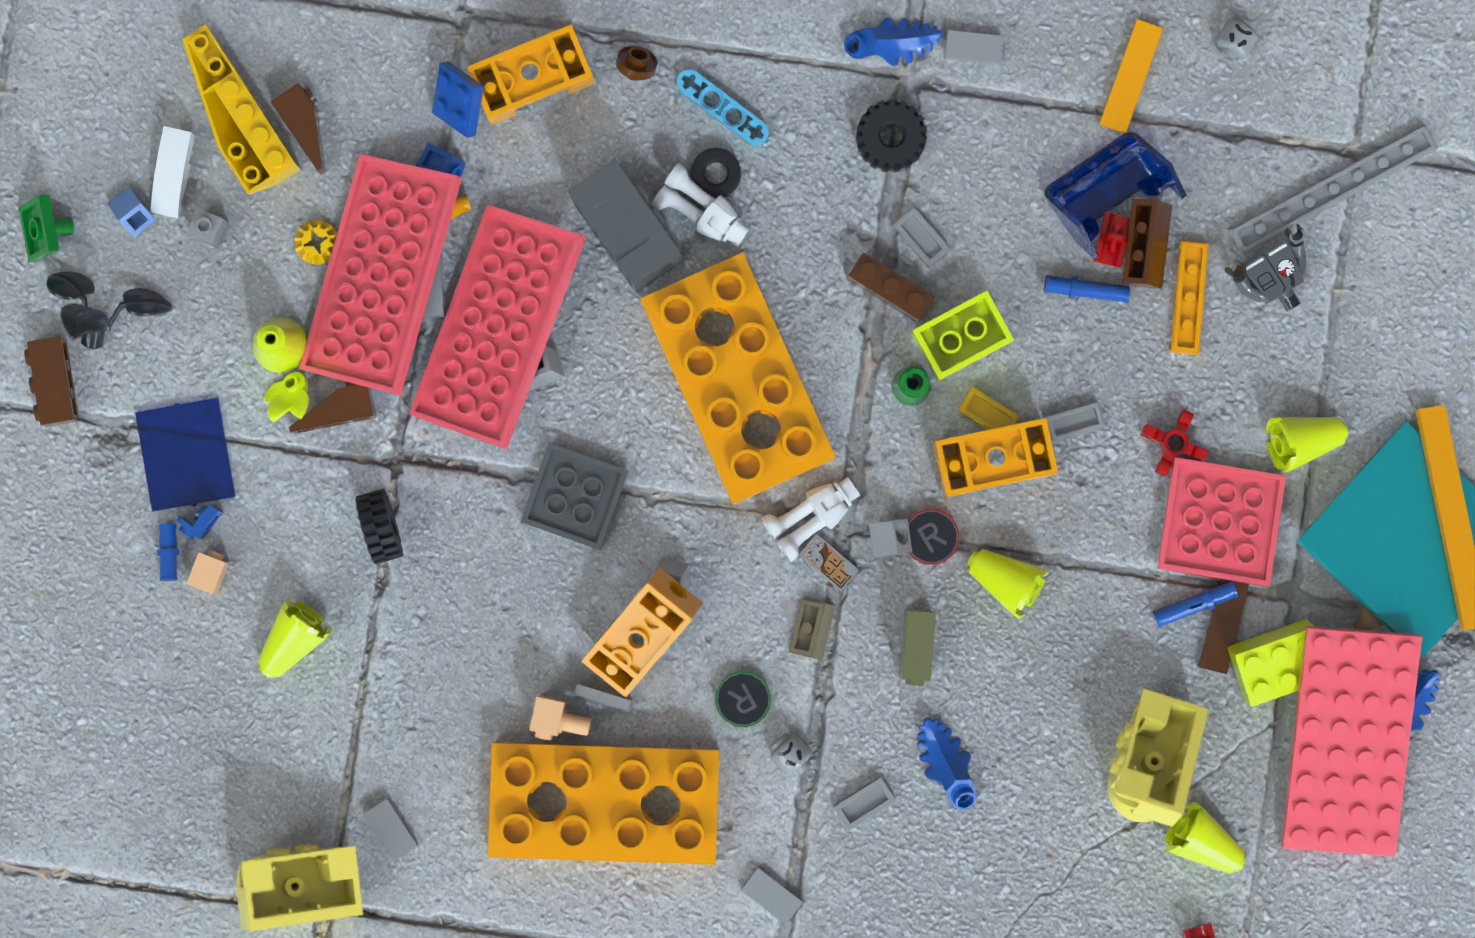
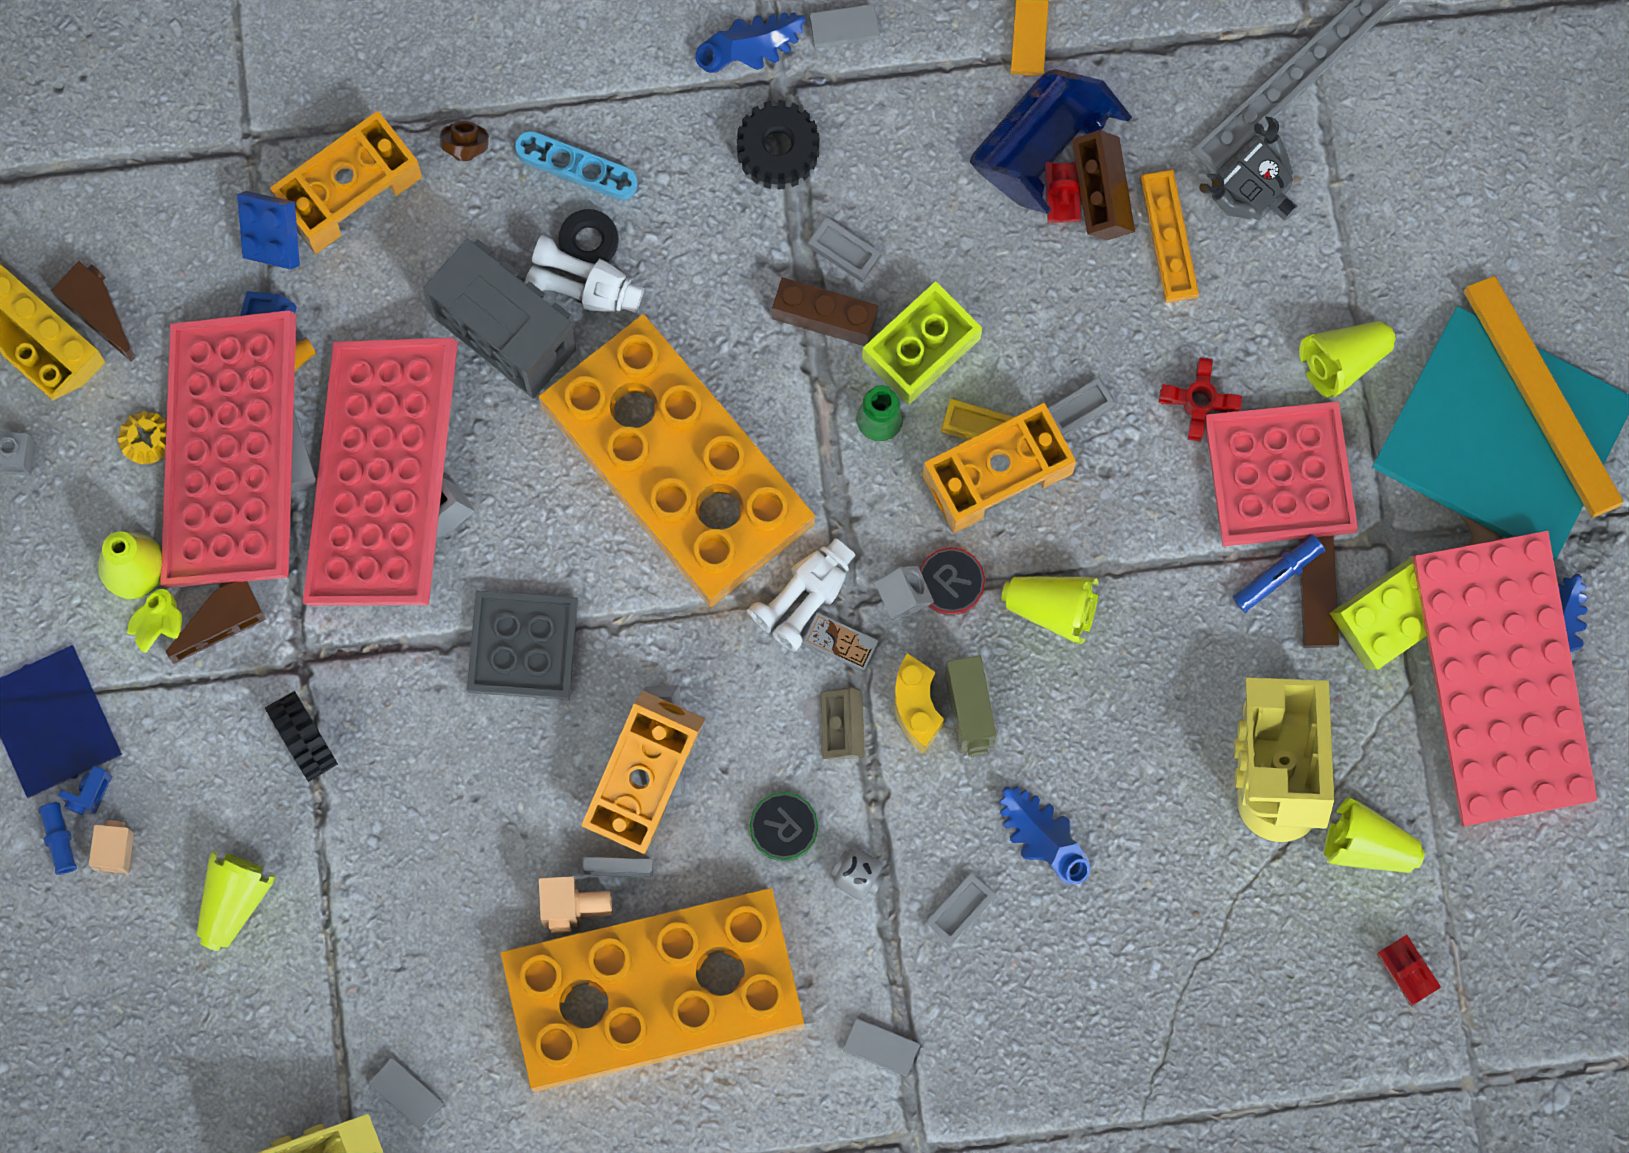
camera: 15 degrees left, 10 degrees down
blue pin [1044,275,1130,304] -> none
none -> yellow brick [894,653,945,754]

